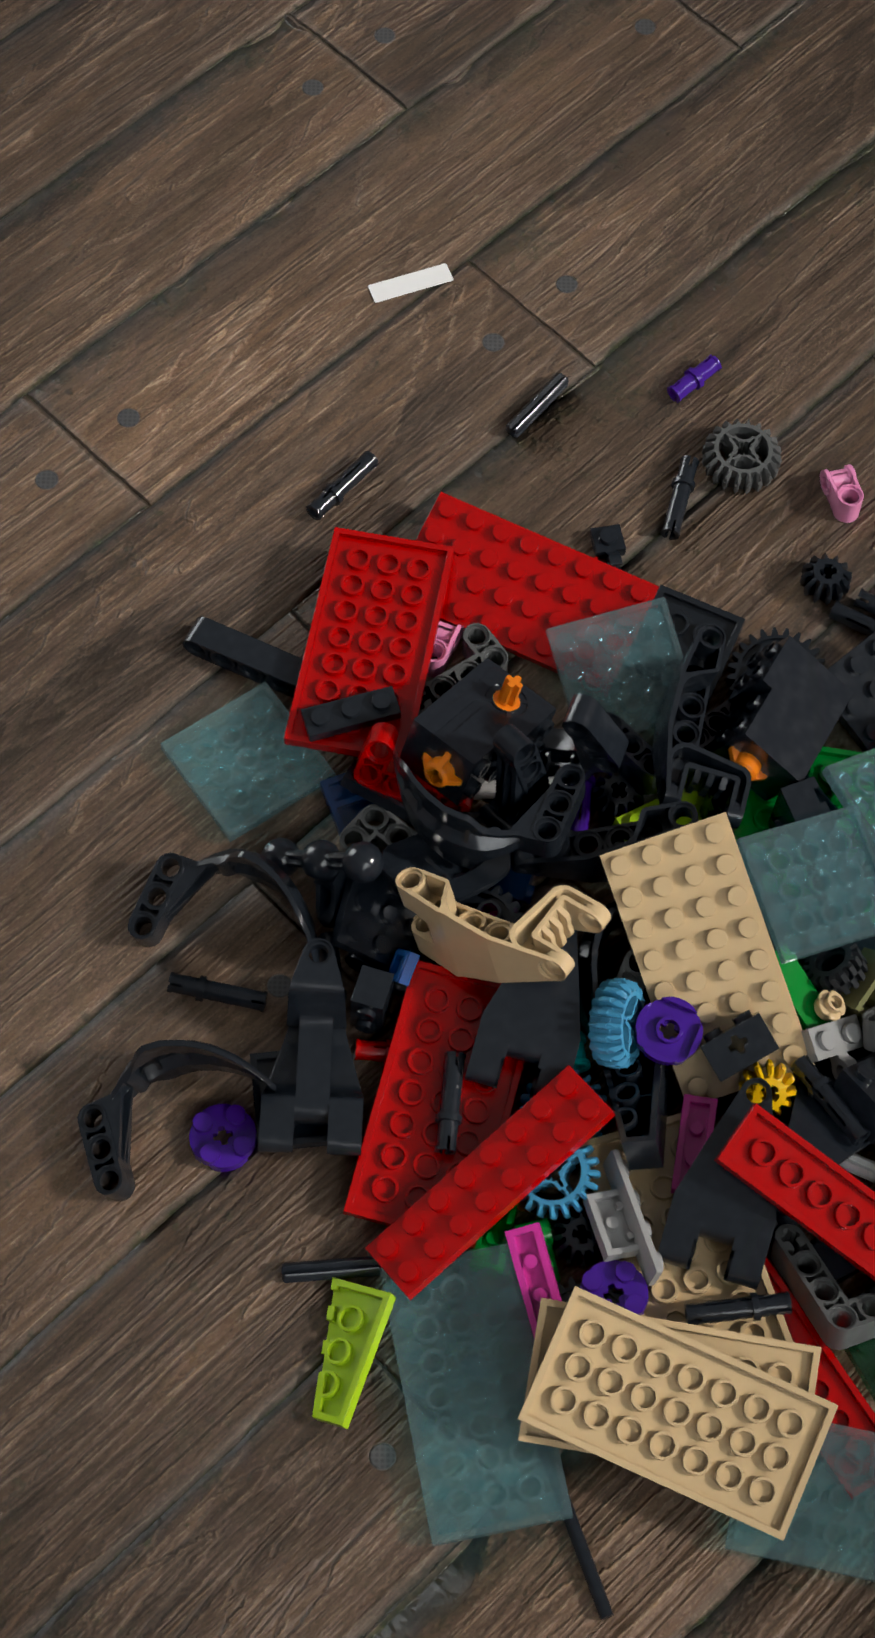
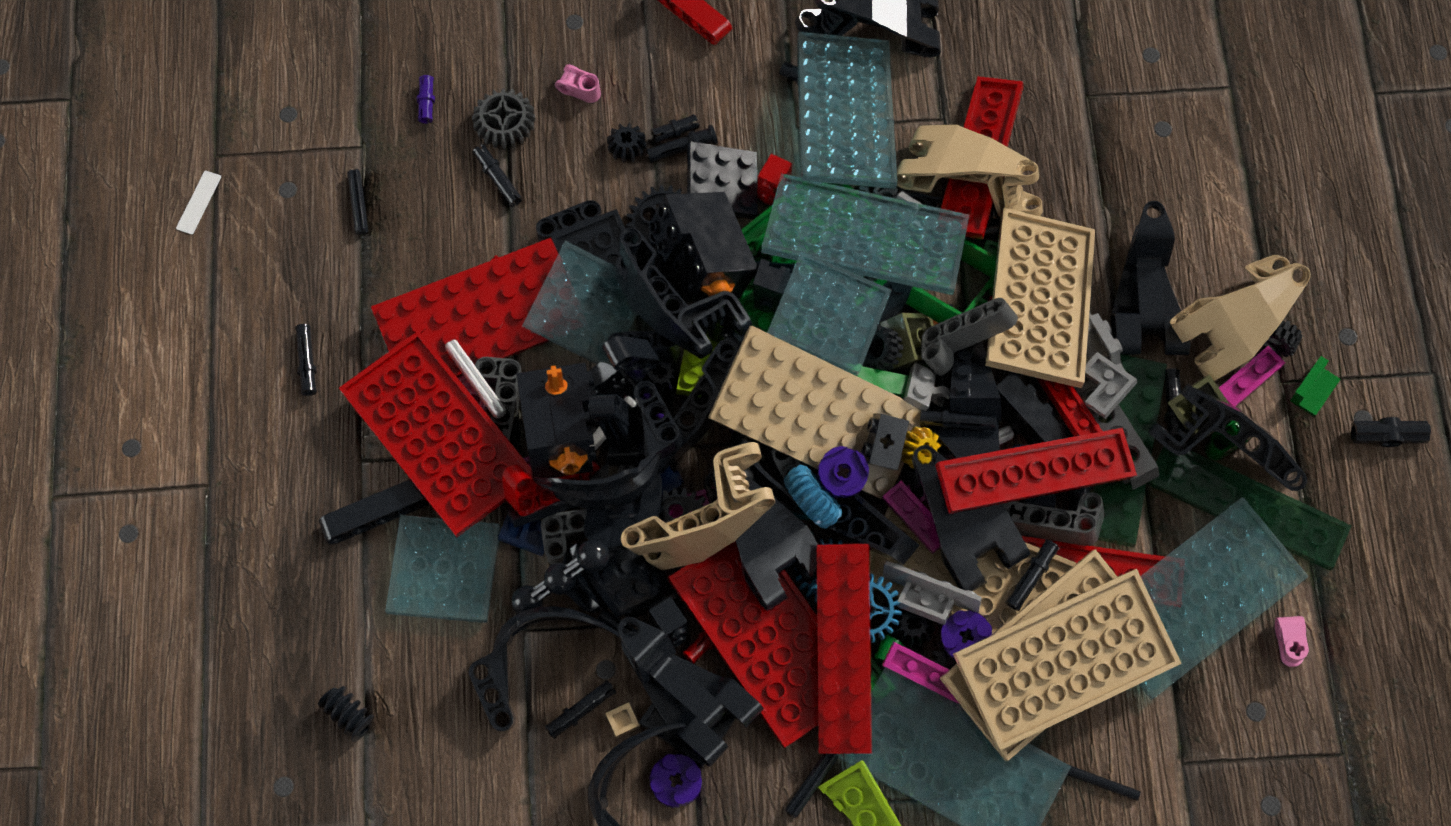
camera: 45 degrees left, 5 degrees up
black plate [301,686,401,742] -> none
blue tile [388,948,420,986] -> none
black pin [435,1051,466,1155] -> none
black plate [590,524,626,569] -> none
tan plate [814,990,846,1021] -> none
none -> black piece [318,686,374,742]
none -> white axle [445,340,506,419]
none -> black beam [536,200,602,242]
none -> tan plate [605,702,640,739]

